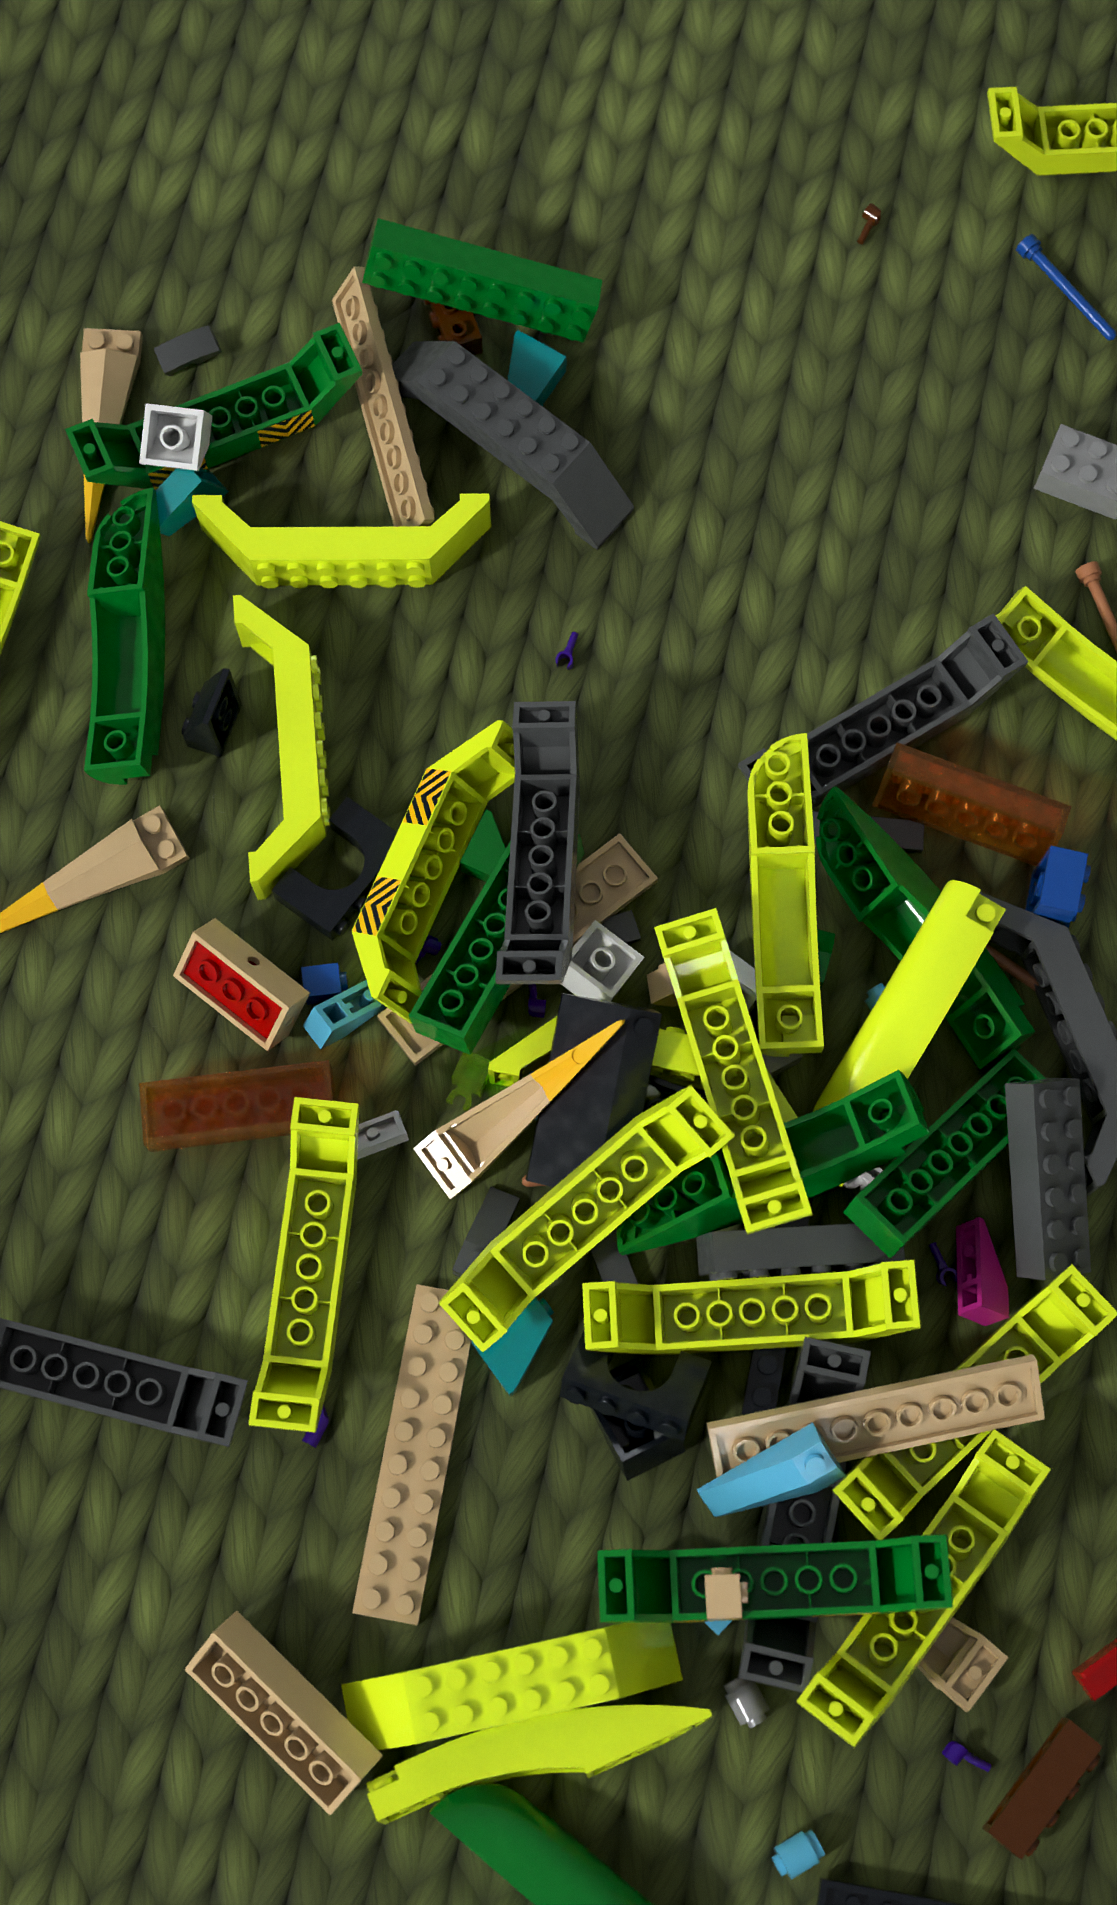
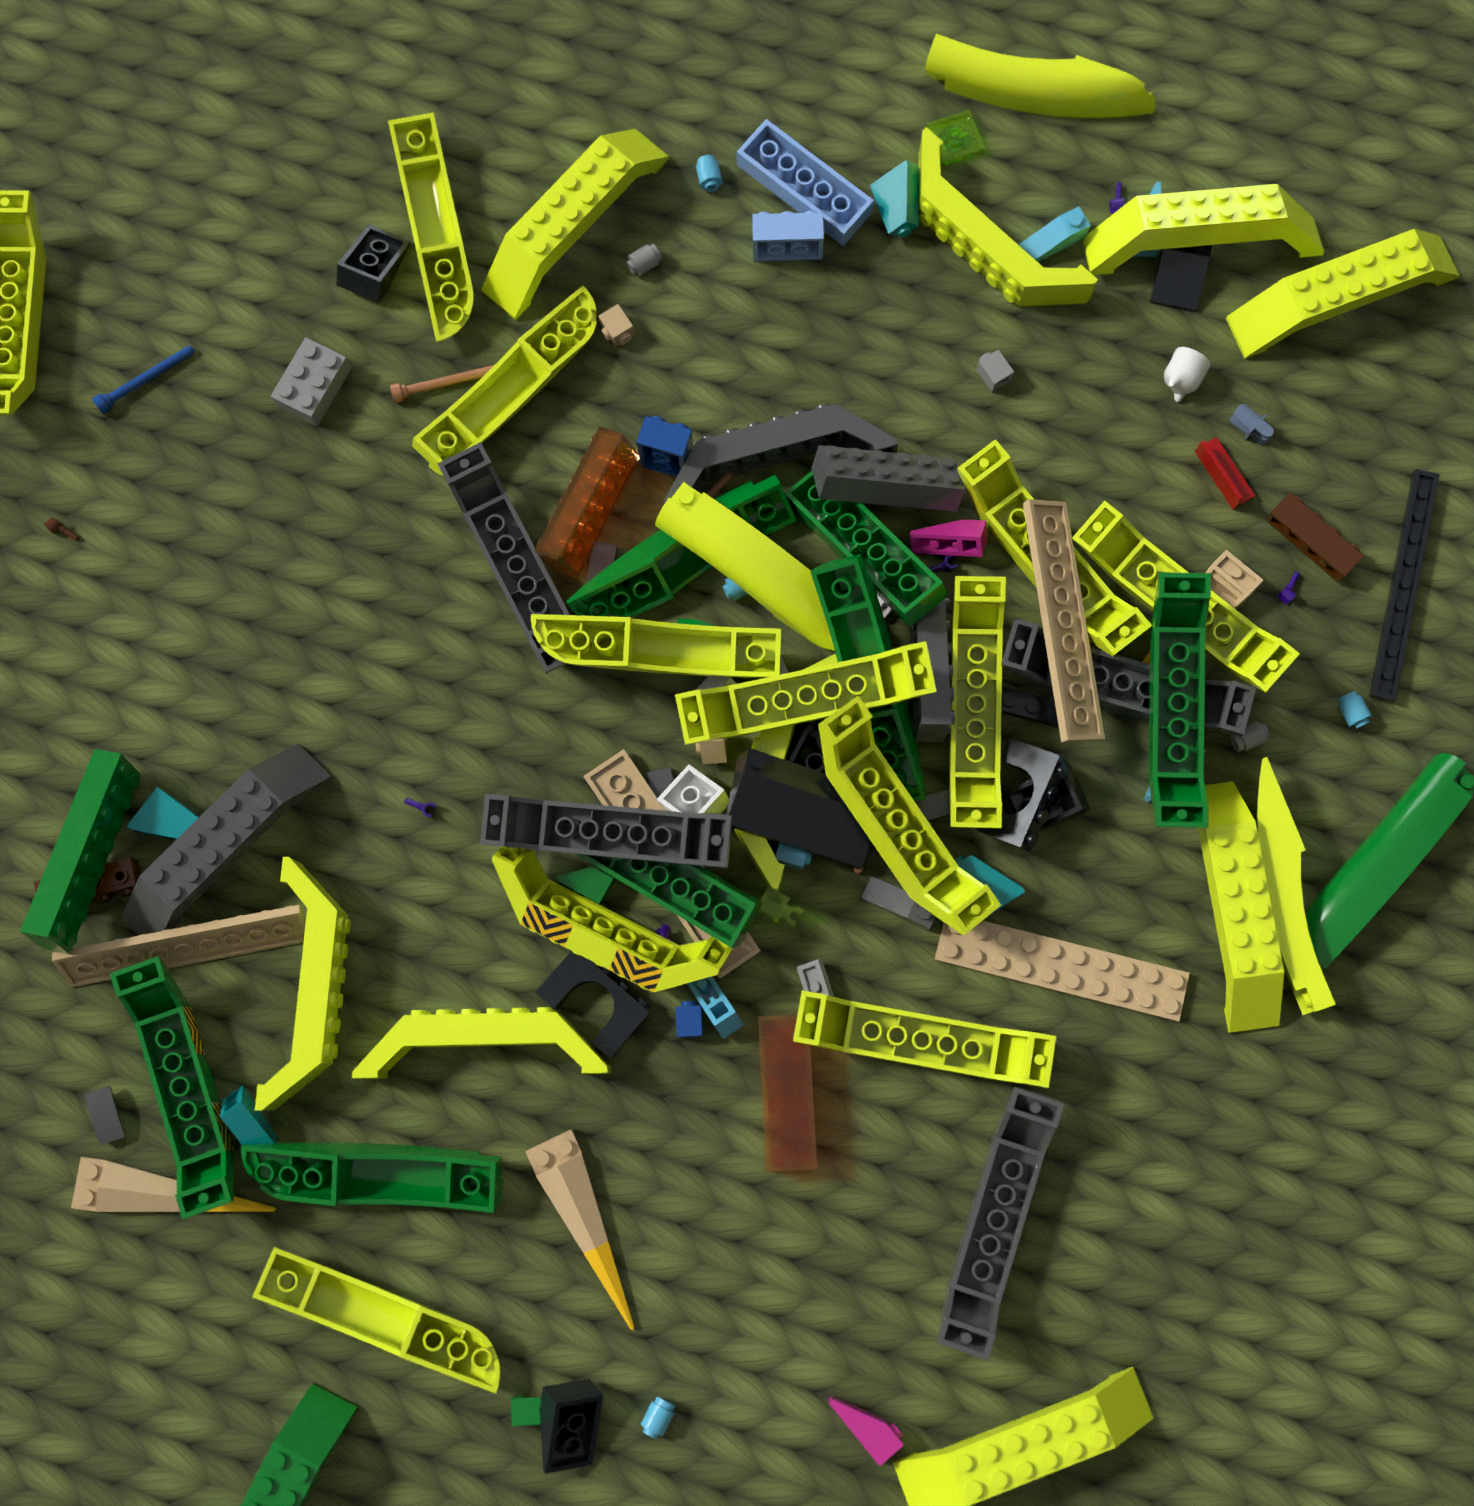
camera: 80 degrees left, 5 degrees up
white slope [139,403,212,471] -> none
tan brick [173,918,310,1051] -> none
black slope [181,668,242,757] -> none
tan brick [184,1611,383,1815] -> none
tan plate [413,1020,625,1199] -> none
medium azure wedge [697,1422,846,1517] -> none
tan brick [705,1568,748,1620] -> none

